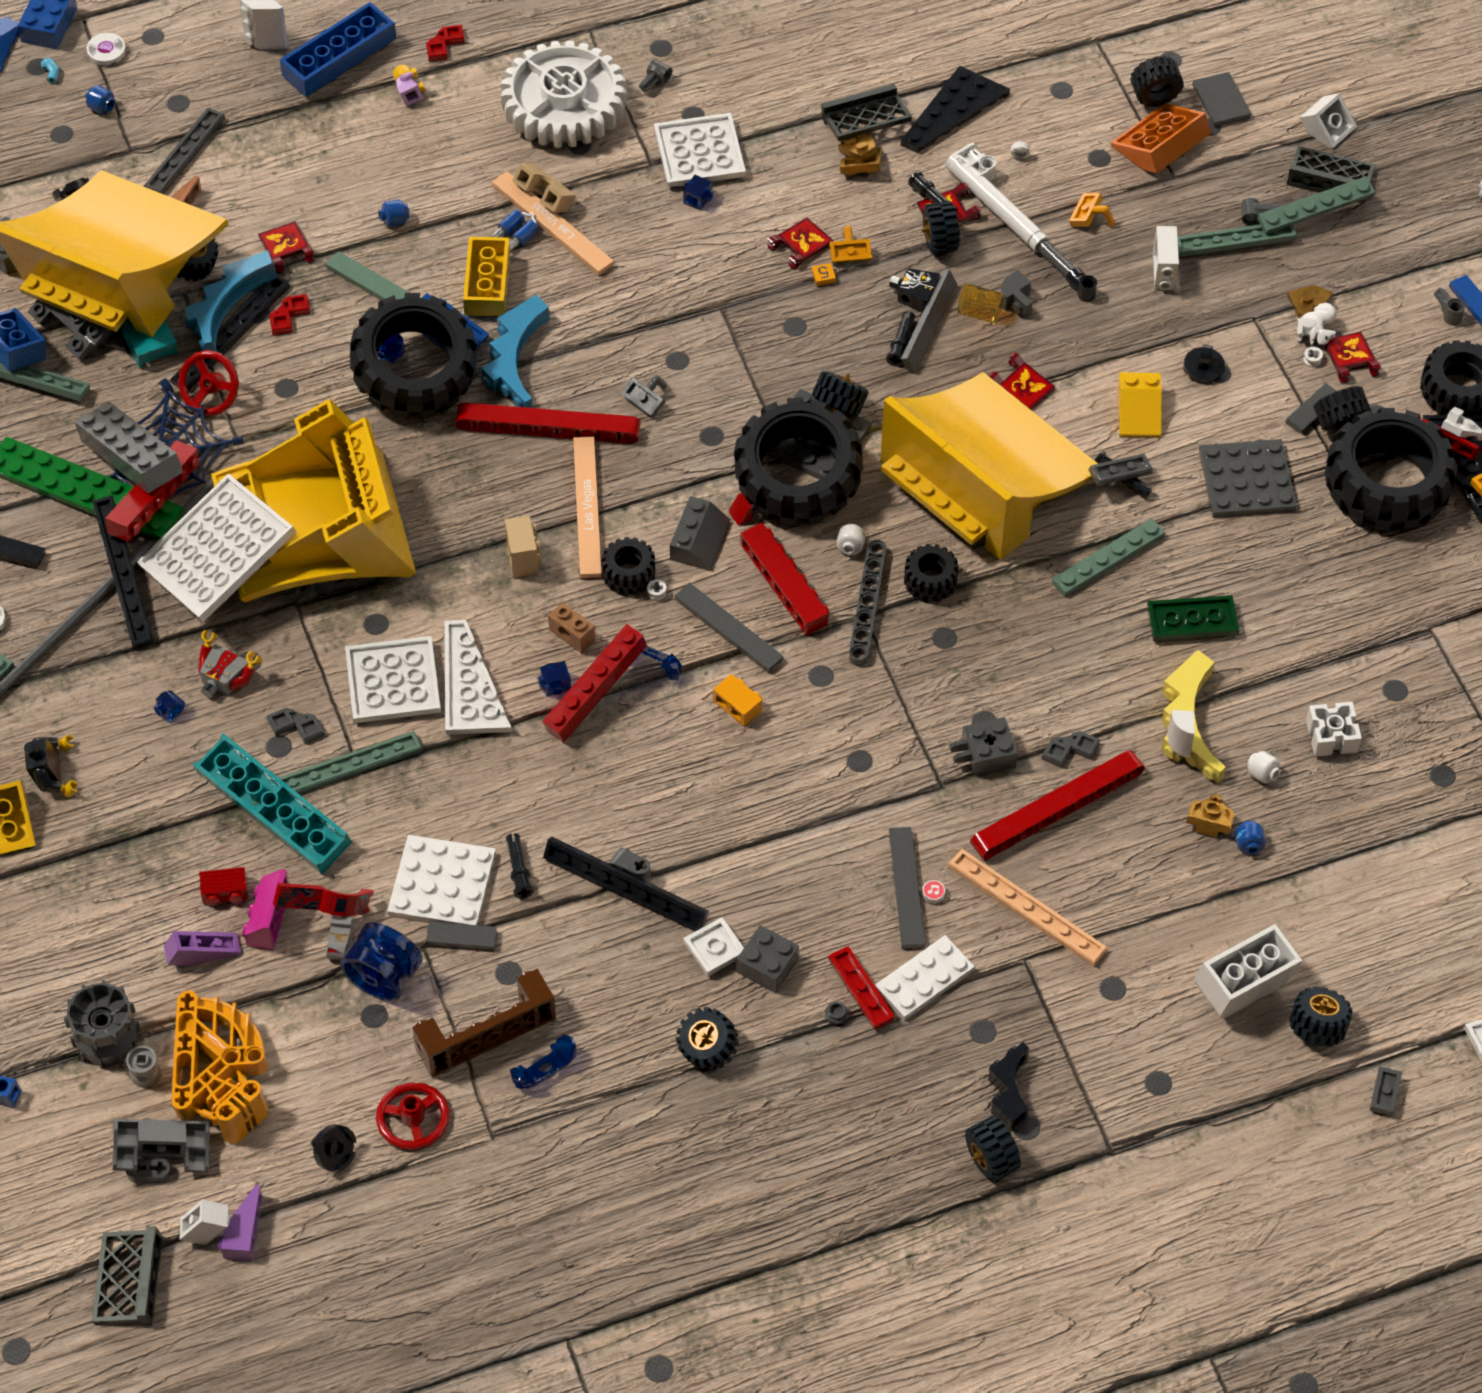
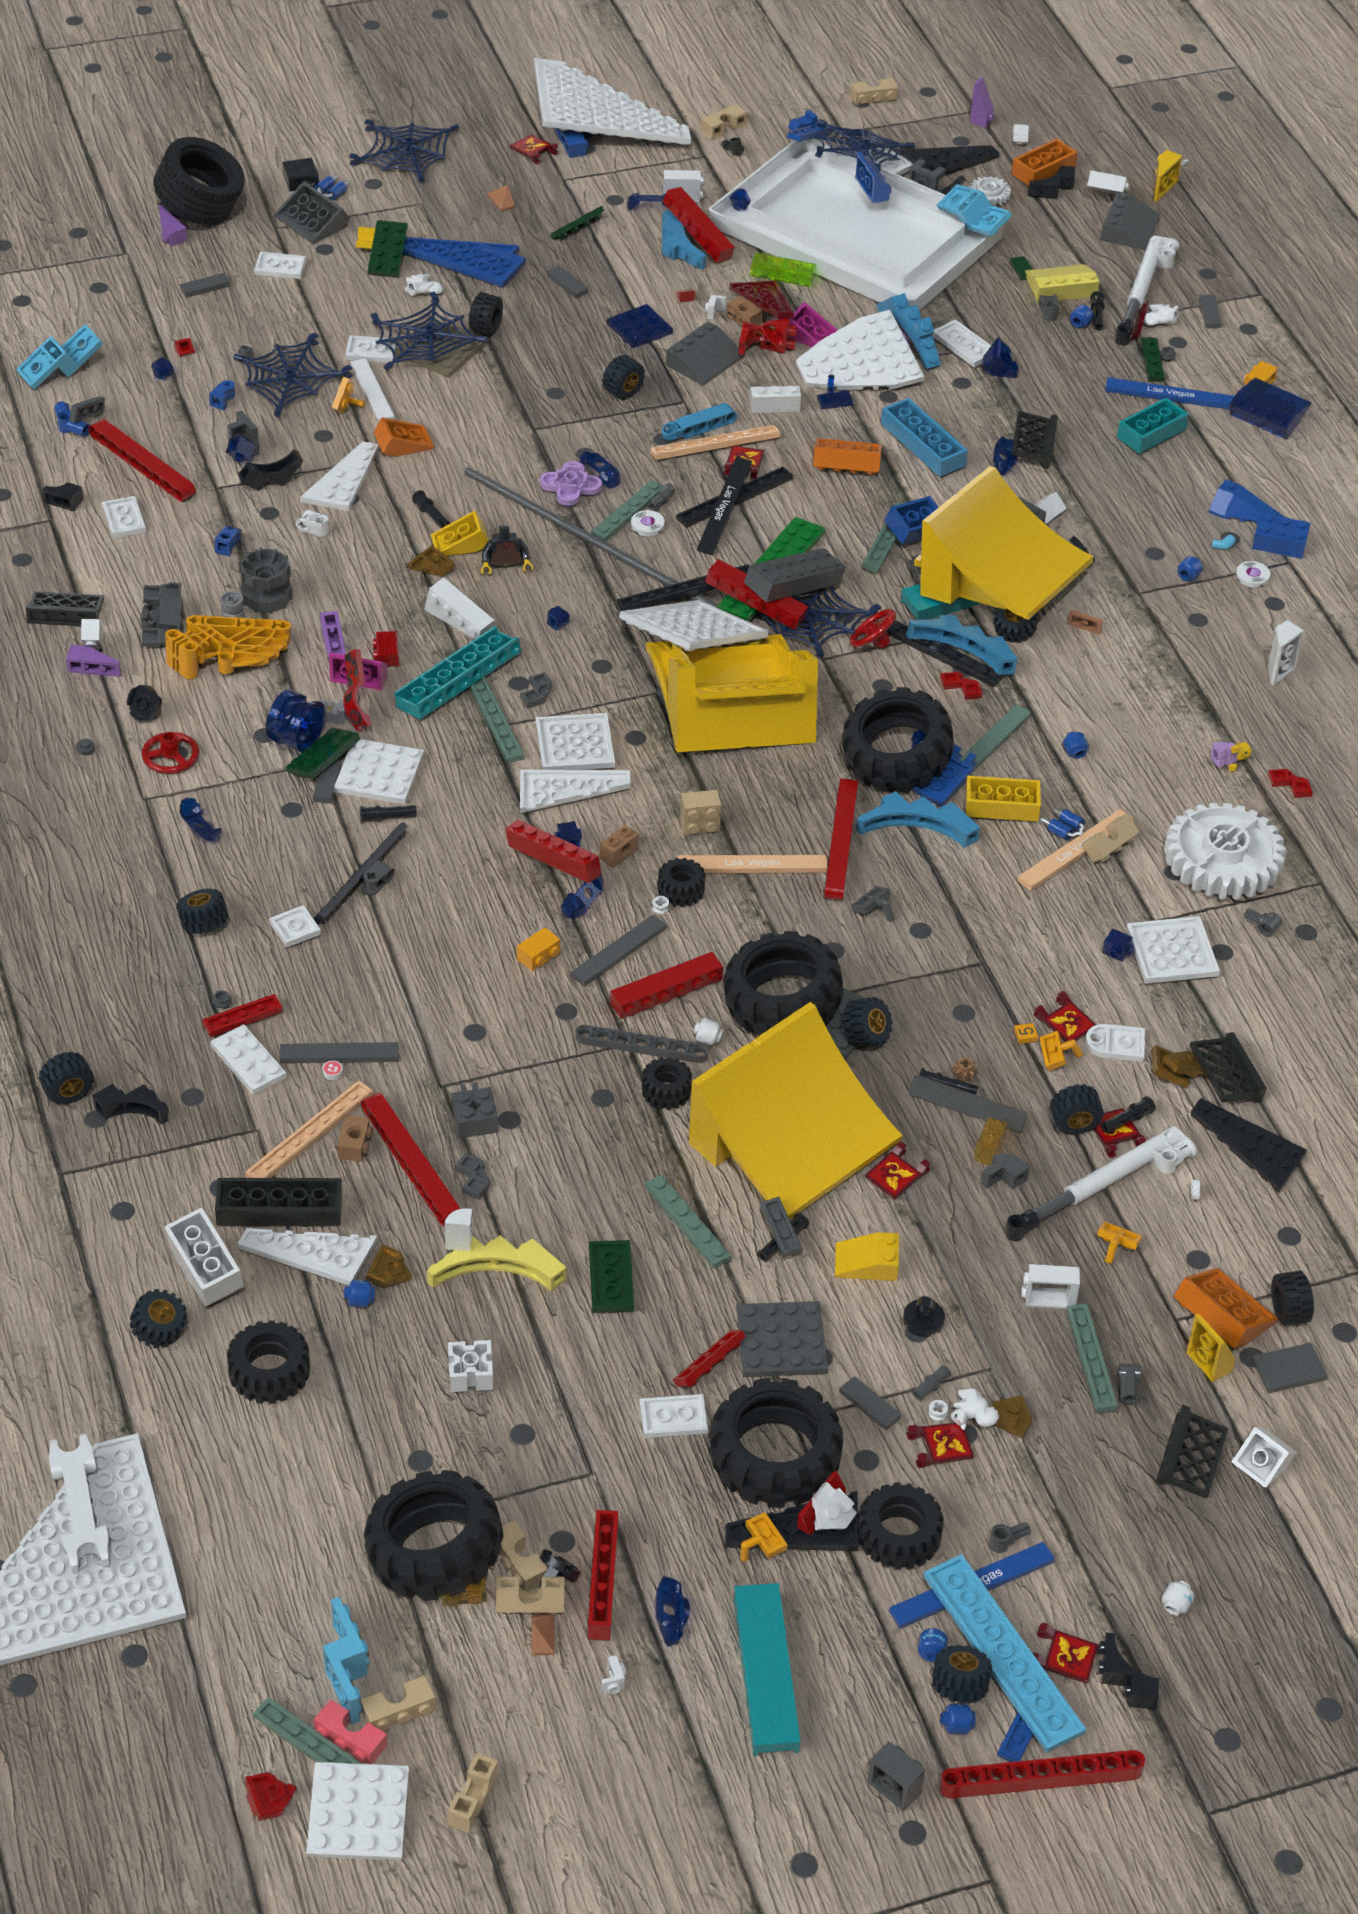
camera: 90 degrees right, 10 degrees down
dark grey tile [143,107,225,194] -> none
torso [198,630,262,698] -> none
flag [258,221,315,273] -> none
blue brick [280,2,396,97] -> none
reddish brown plate [412,968,556,1078] -> none
dark grey slope [670,496,730,571] -> none
dark grey brick [736,925,799,993] -> none
black torso [889,269,940,313] -> none
white head [1247,751,1281,784] -> none
sand green plate [1257,176,1375,235] -> none
black tyre [1313,386,1371,431] -> none
dark grey plate [1369,1066,1402,1116] -> none
none -> dark grey plate [76,739,95,755]
none -> pearl dark grey brick [215,1178,342,1226]
none -> black tyre [227,1320,310,1404]
none -> white wing [238,1228,378,1286]
none -> dark green plate [286,727,360,779]
none -> medium nougat brick [337,1115,373,1162]
none -> pearl gold wing [407,545,455,576]
none -> white wedge [424,578,494,639]
none -> white tile [639,1394,708,1438]
none -> red plate [673,1330,746,1387]
none -> dark grey pin [912,1365,951,1401]
none -> medium nougat gear [952,1057,978,1082]
none -> white tile [1085,1024,1145,1062]
none -> yellow slope [1186,1313,1235,1382]

